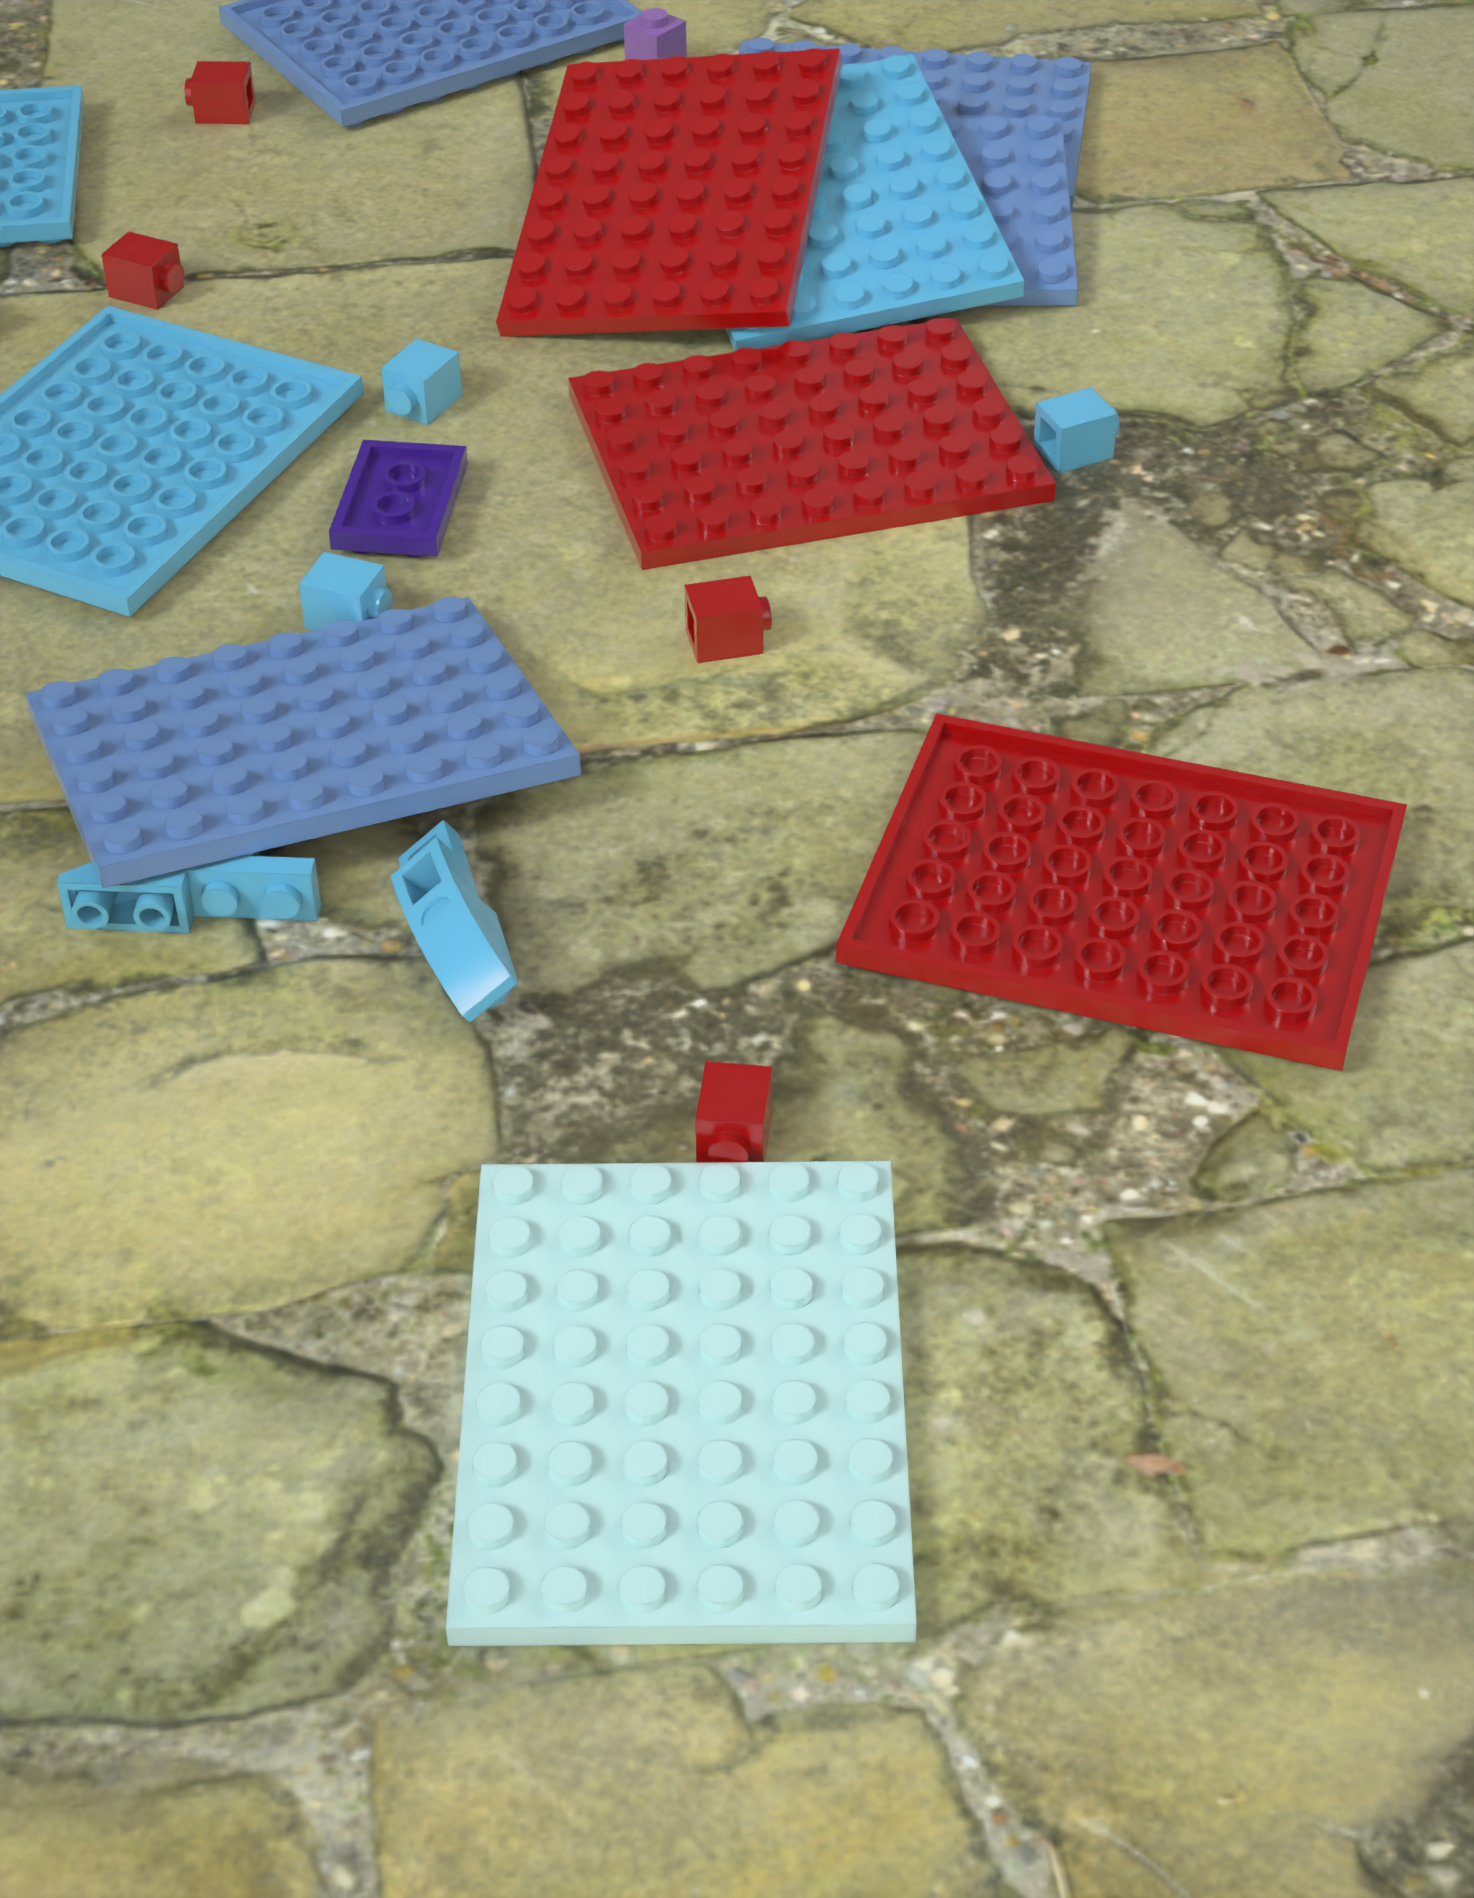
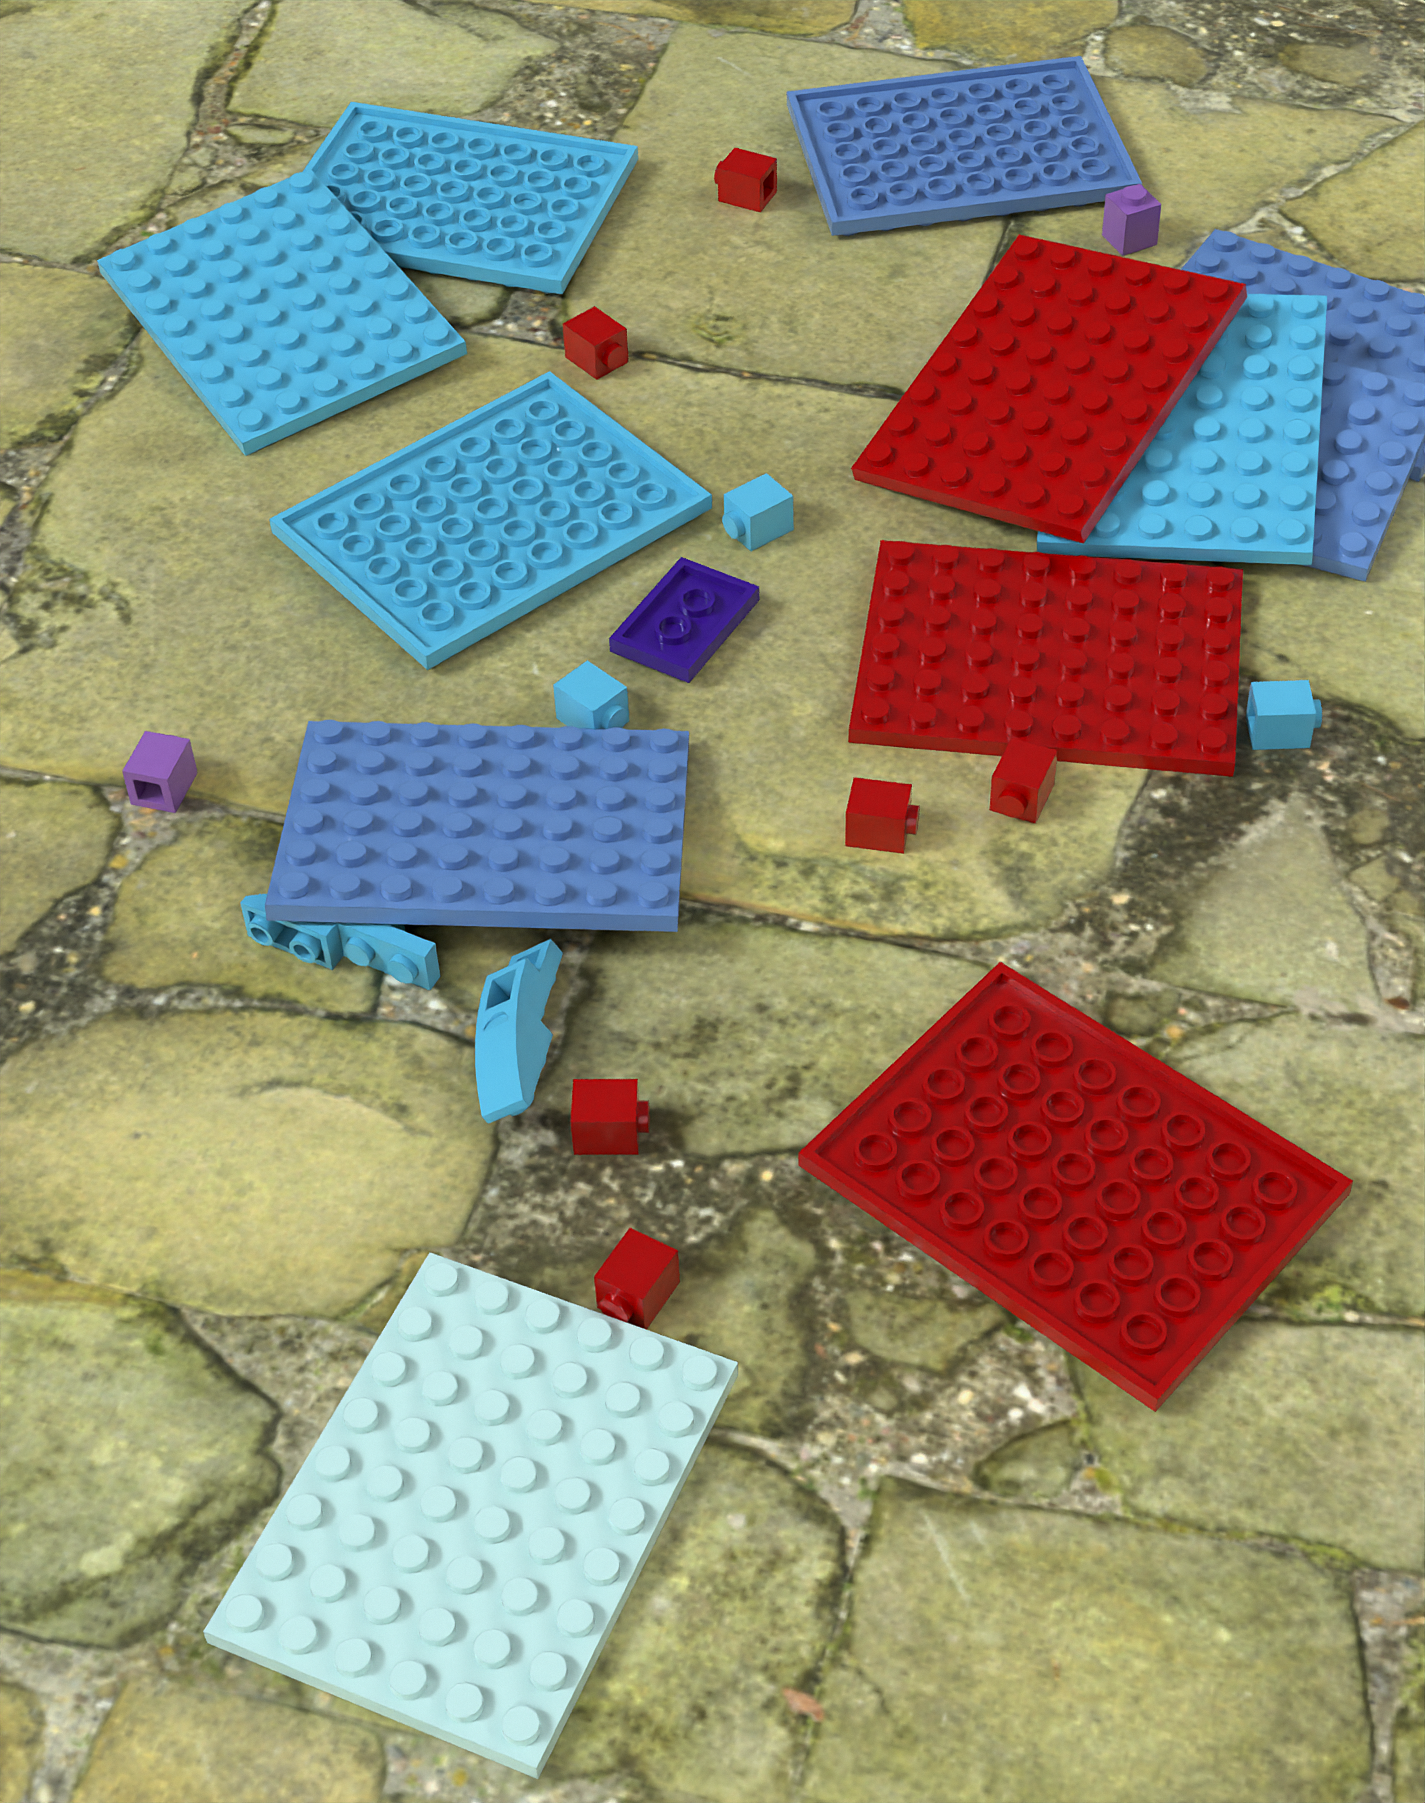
camera: 25 degrees right, 5 degrees up
none -> red brick [570,1079,650,1155]
none -> red brick [989,737,1058,824]

